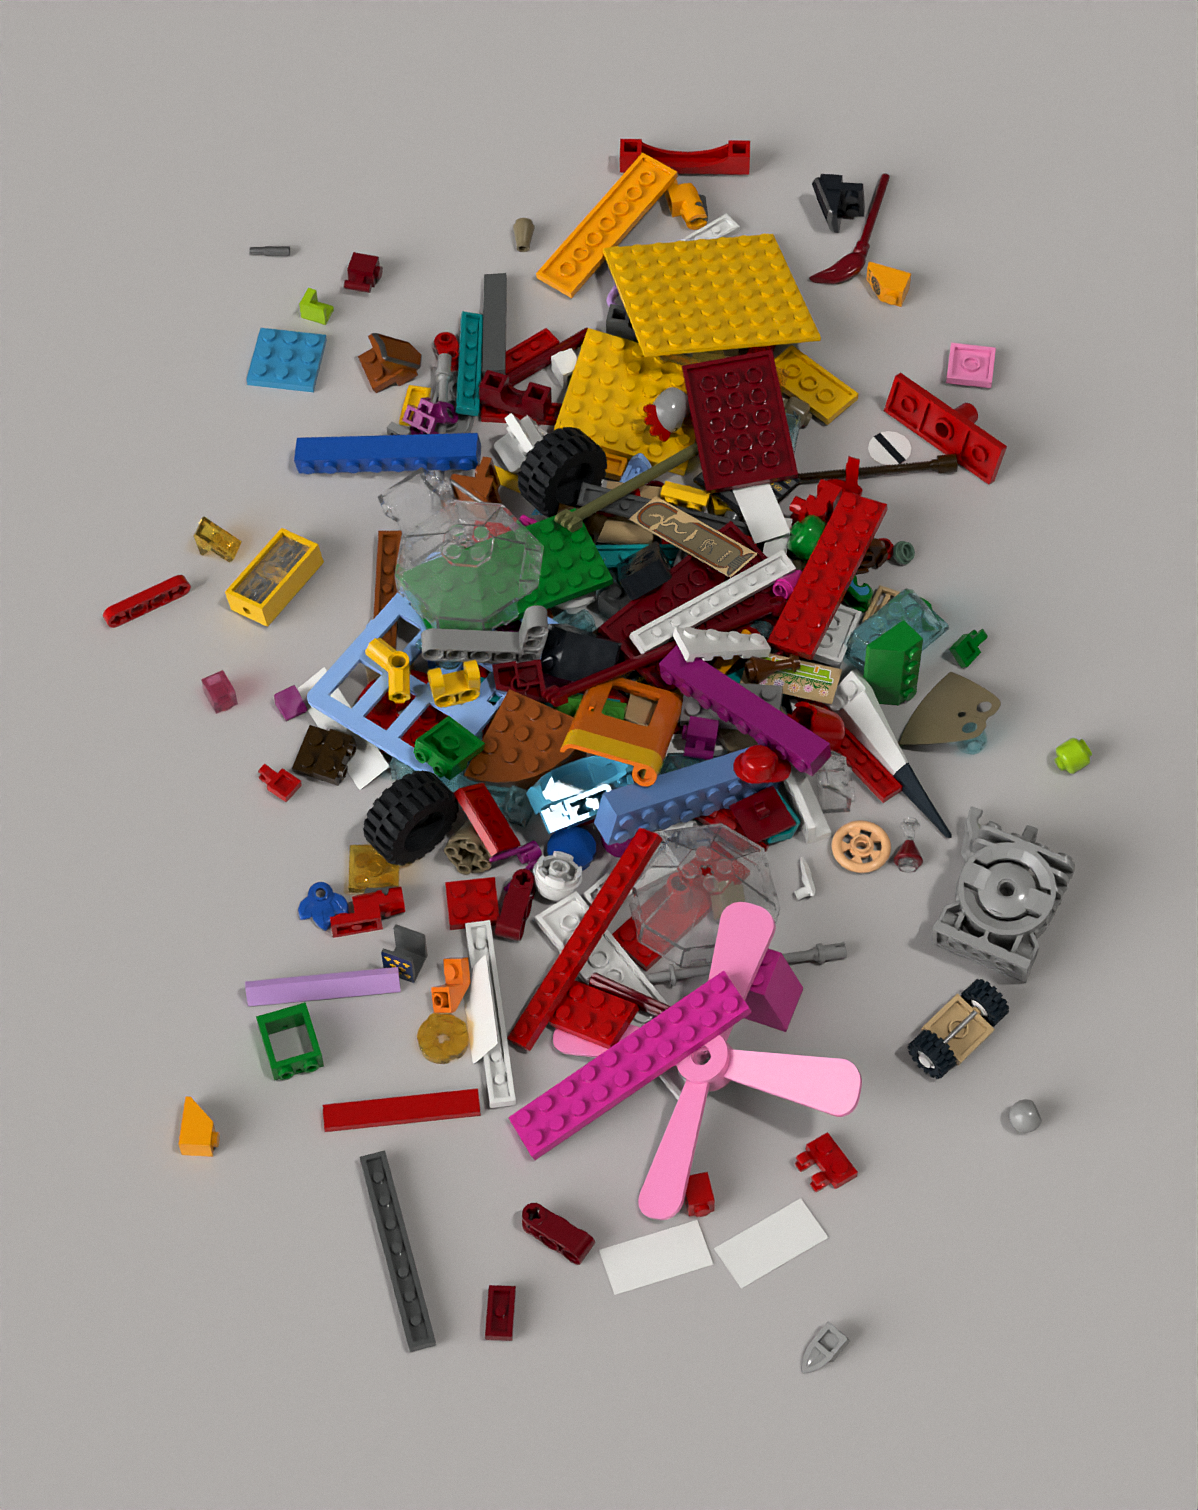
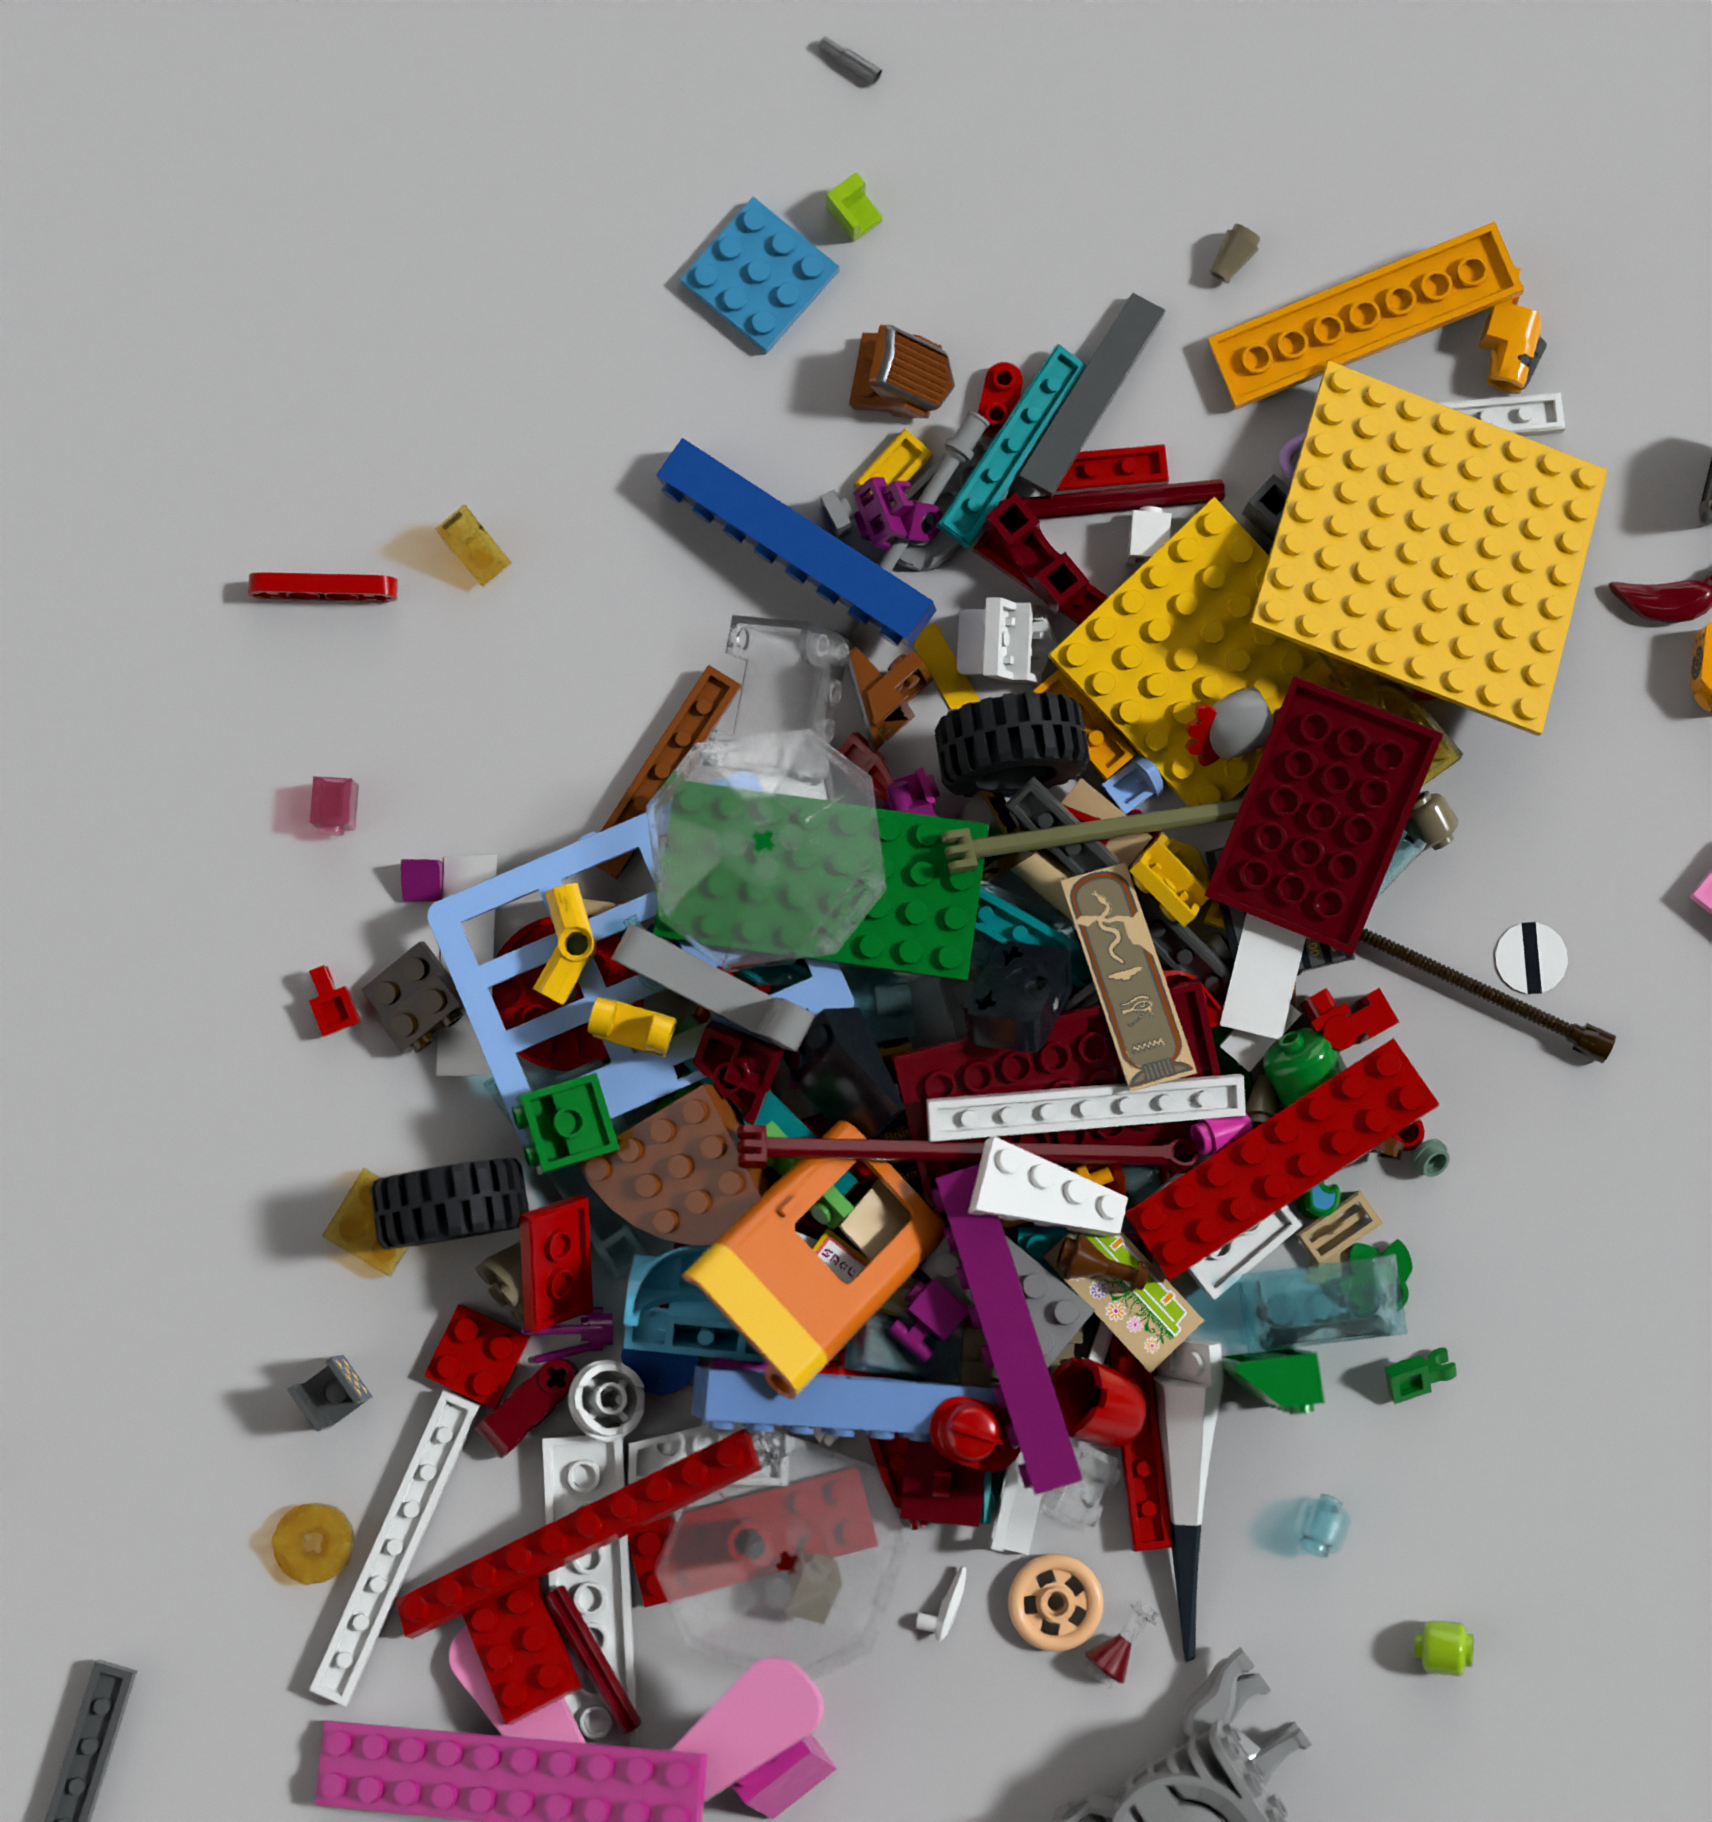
camera: 30 degrees right, 25 degrees up
brick [225,528,324,627] -> none
lavender tile [245,967,401,1006] -> none
green window [256,1002,324,1081] -> none
blue plate [298,882,349,931] -> none
red tile [323,1088,481,1132] -> none
red plate [330,886,405,938] -> none
dark red brick [344,252,383,293] -> none
orange slope [431,957,471,1013] -> none
white sticker [464,955,498,1065] -> none
red arch [620,139,750,175] -> none
light grey bar [646,942,847,986] -> none
yellow plate [774,345,859,425] -> none
red piece [827,456,863,496] -> none
red plate [884,372,1007,485] -> none
dark tan piece [899,671,1001,745] -> none

